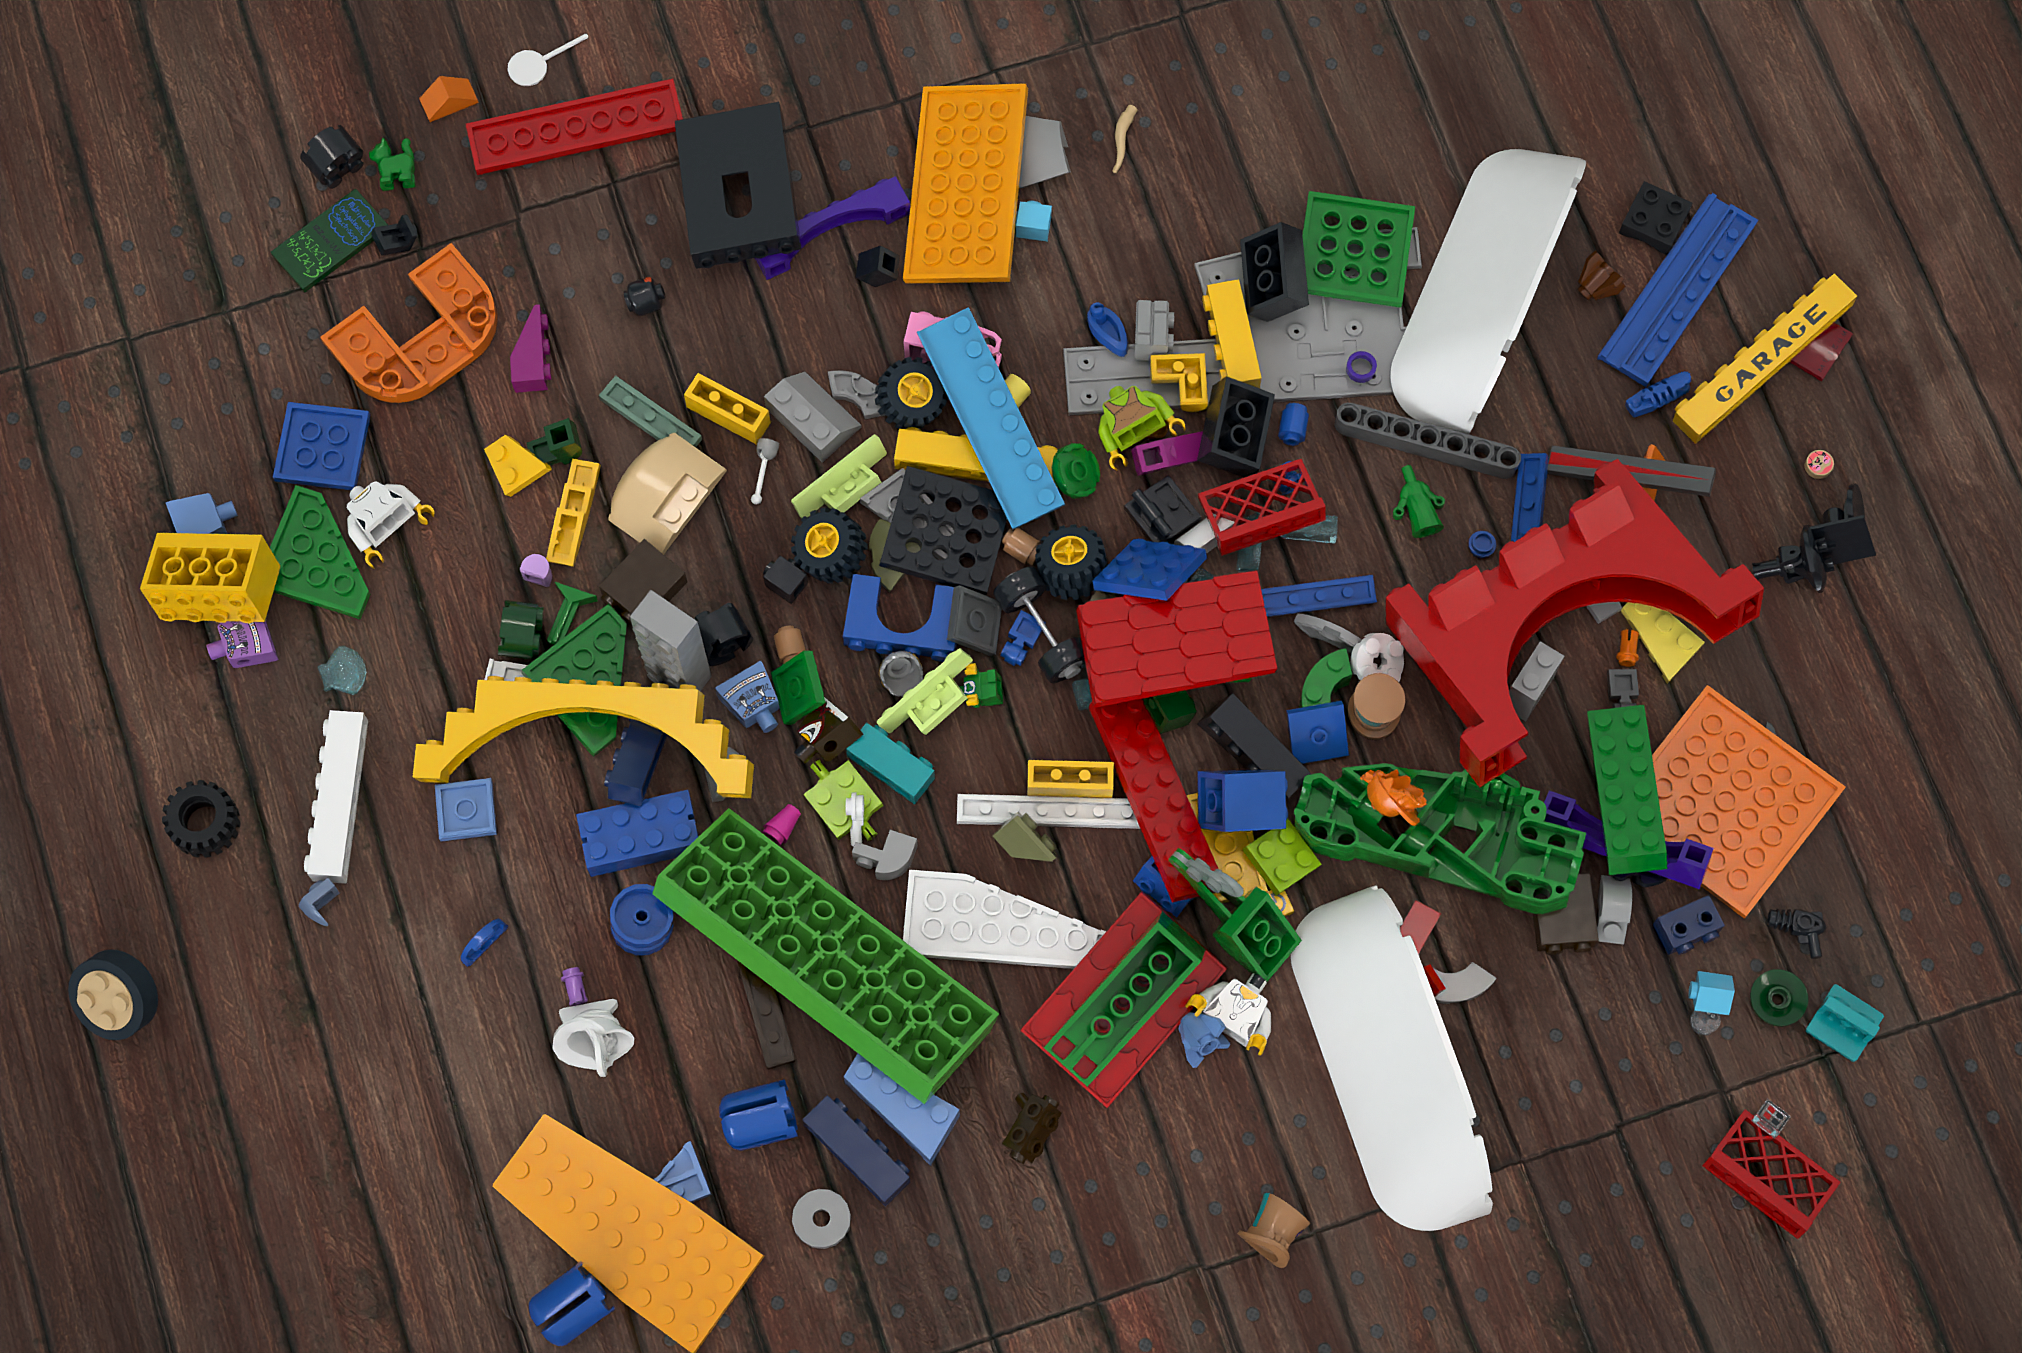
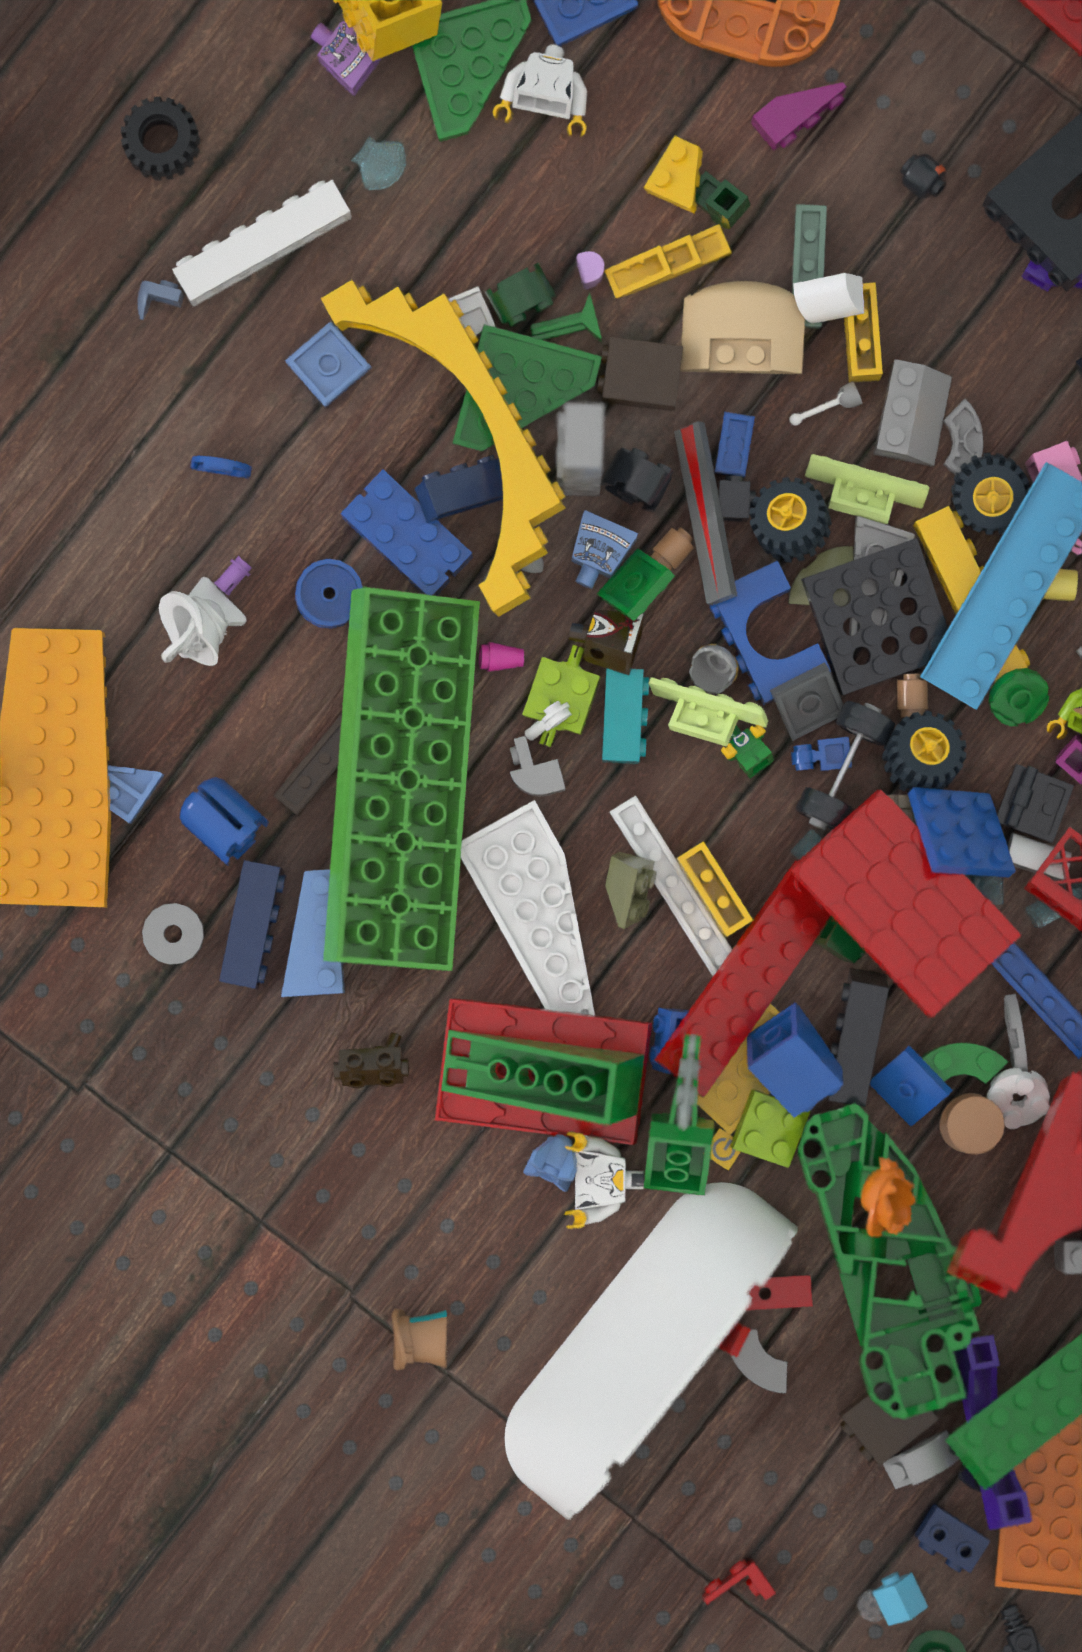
camera: 60 degrees right, 15 degrees up
none -> dark grey tile [674,421,738,606]
none -> red bracket [702,1559,776,1604]
none -> blue plate [715,412,755,478]
none -> white brick [794,273,864,323]

